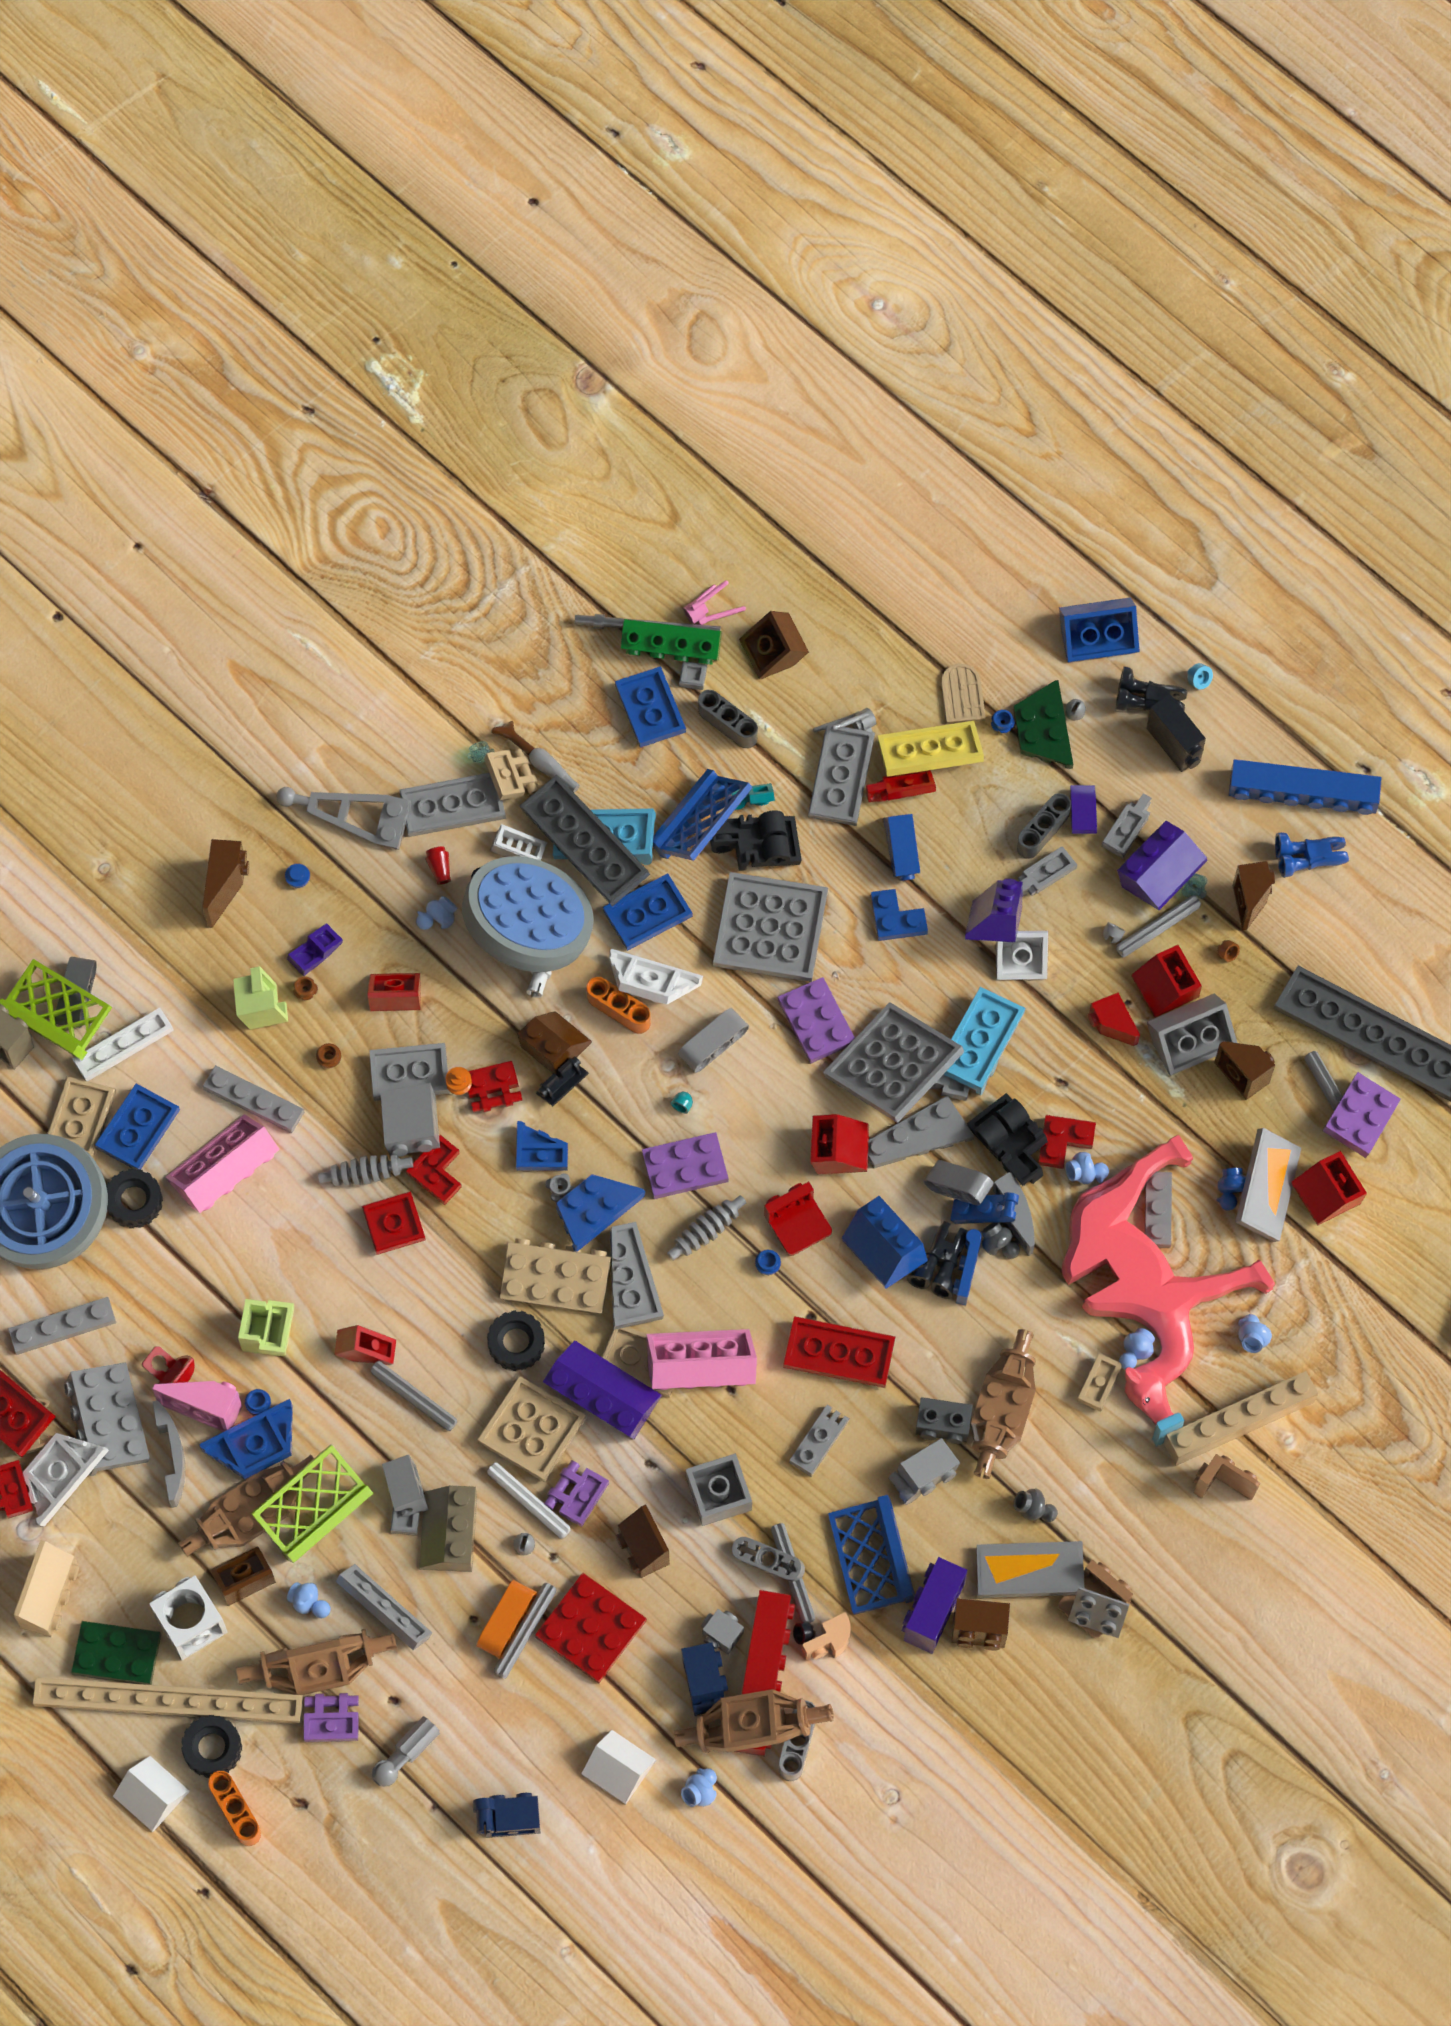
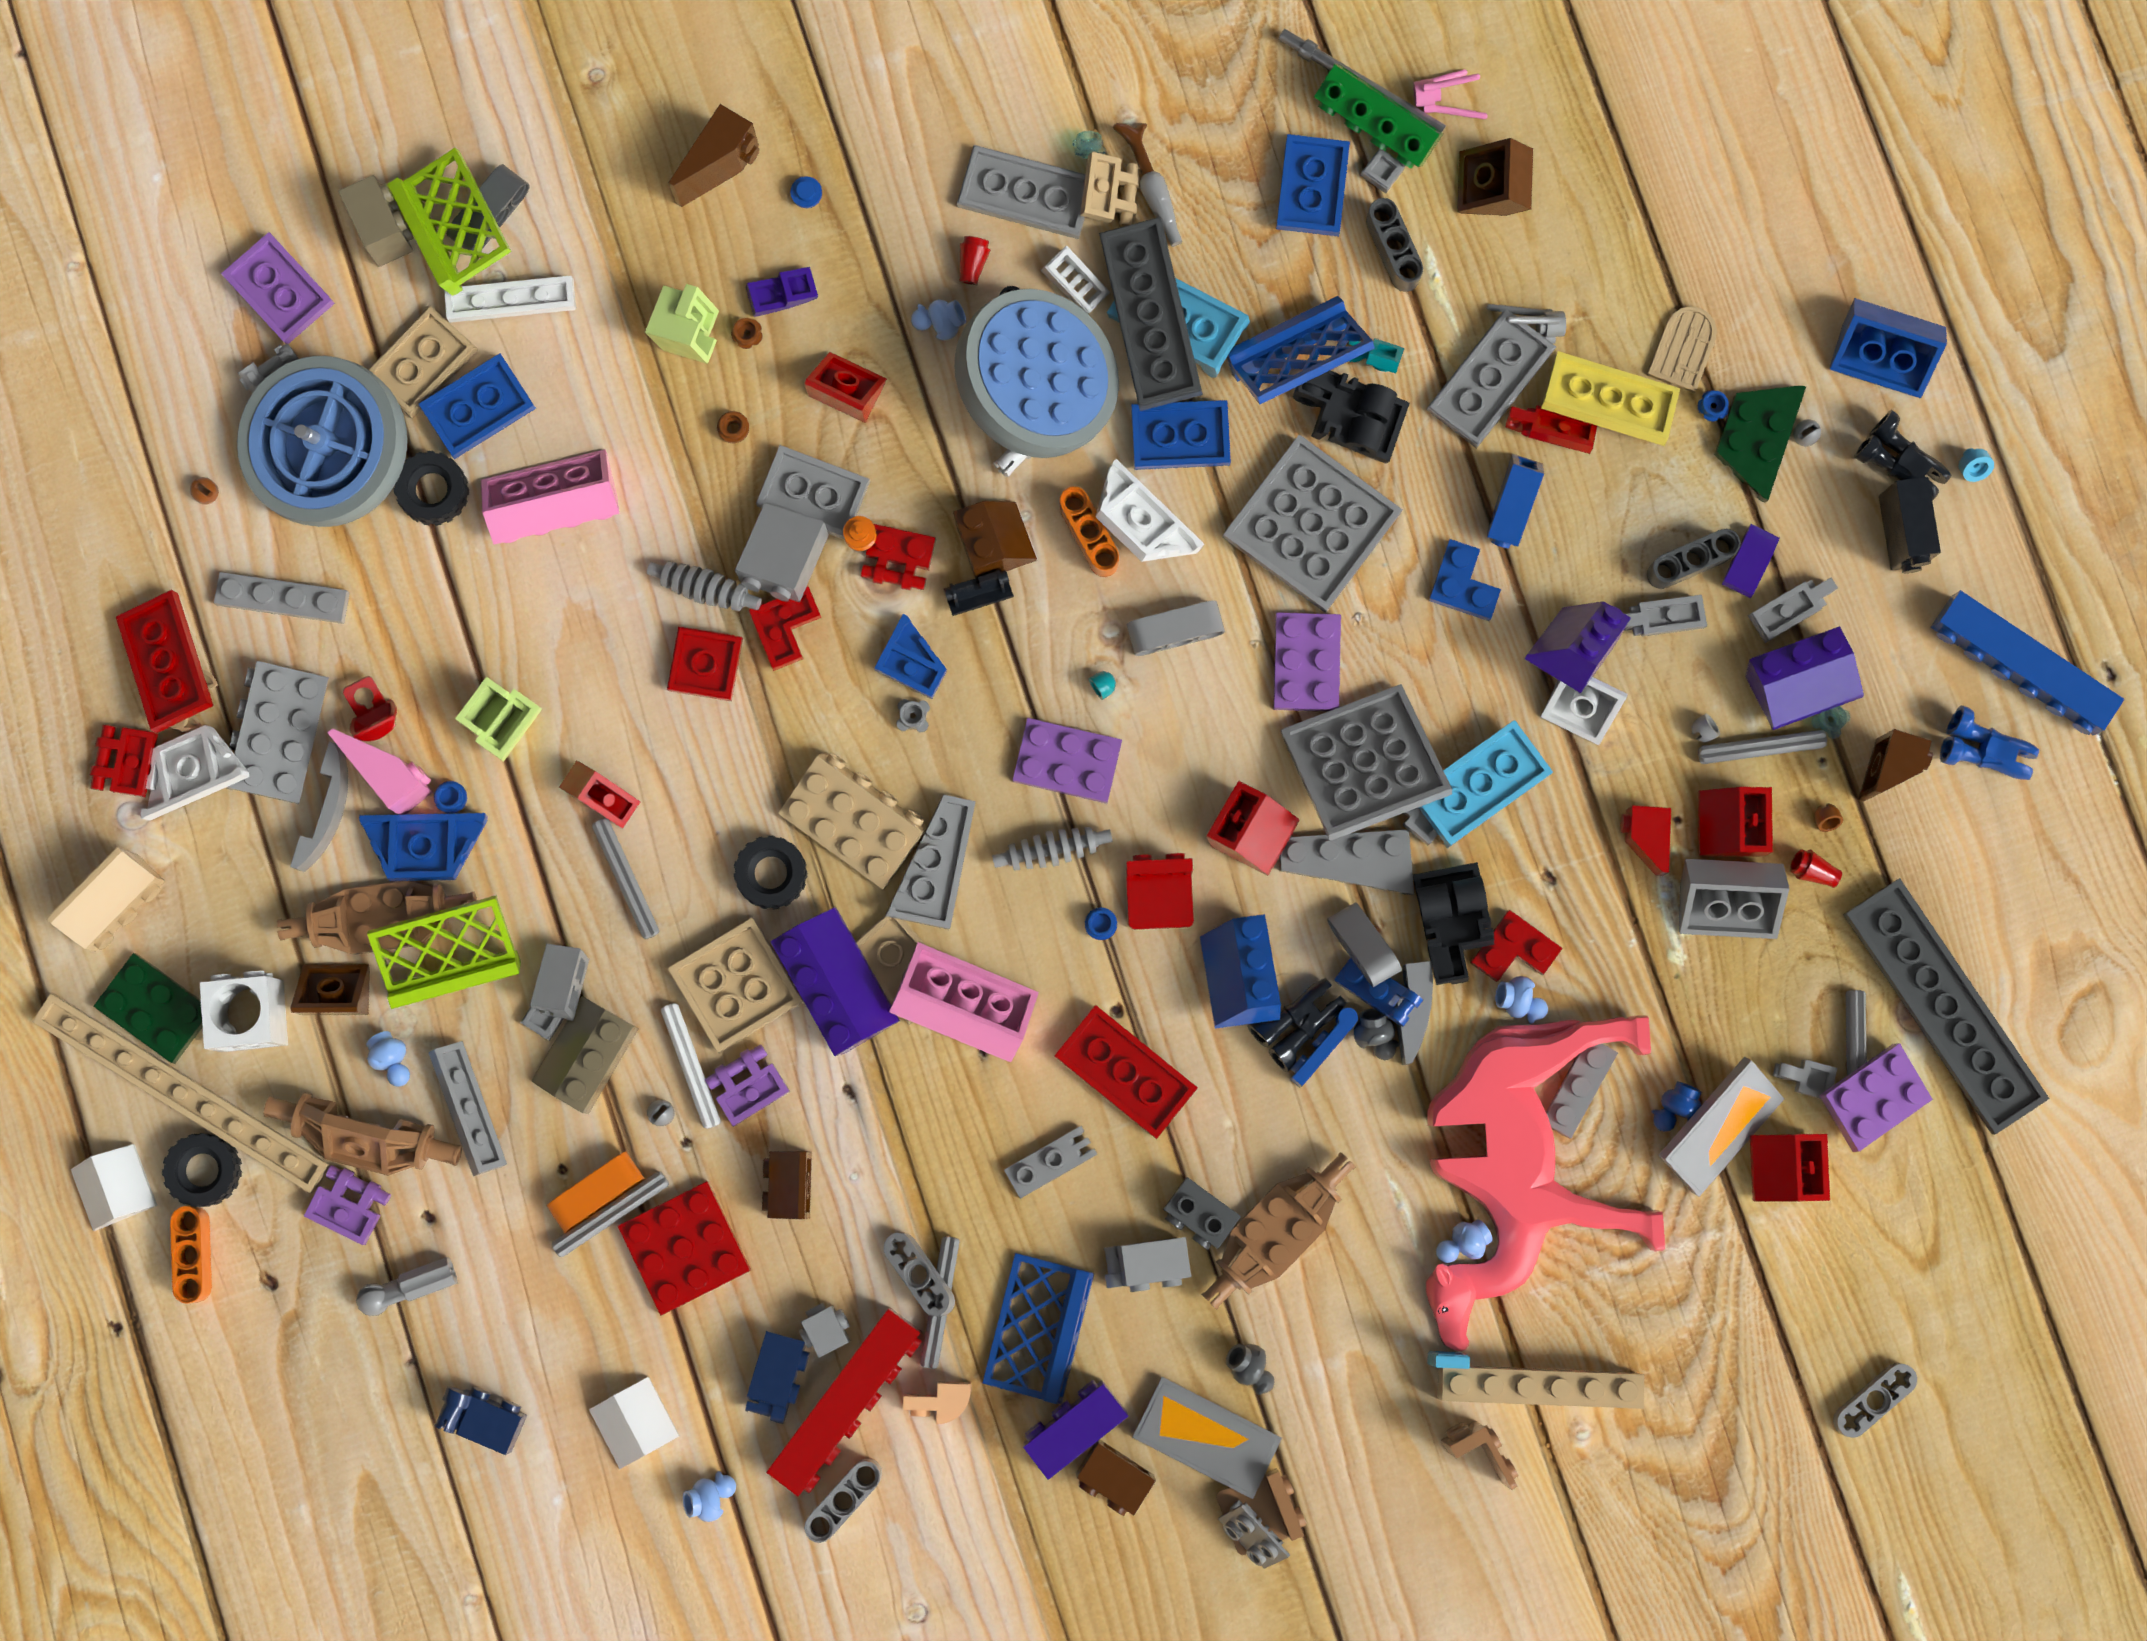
camera: 25 degrees right, 15 degrees up
light grey plate [203,1065,305,1133] -> none
light grey plate [276,787,411,849] -> none
blue wing [556,1174,645,1252] -> none
medium nougat plate [674,1689,834,1753] -> none
light grey brick [686,1453,752,1526] -> none
black hinge [793,1622,816,1645] -> none
tan plate [1077,1353,1122,1412] -> none
reddish brown slope [1214,1041,1275,1100] -> none
light blue animal [1238,1314,1272,1353] -> none
none -> light grey plate [1773,1060,1837,1099]
none -> red cone [1790,849,1842,888]

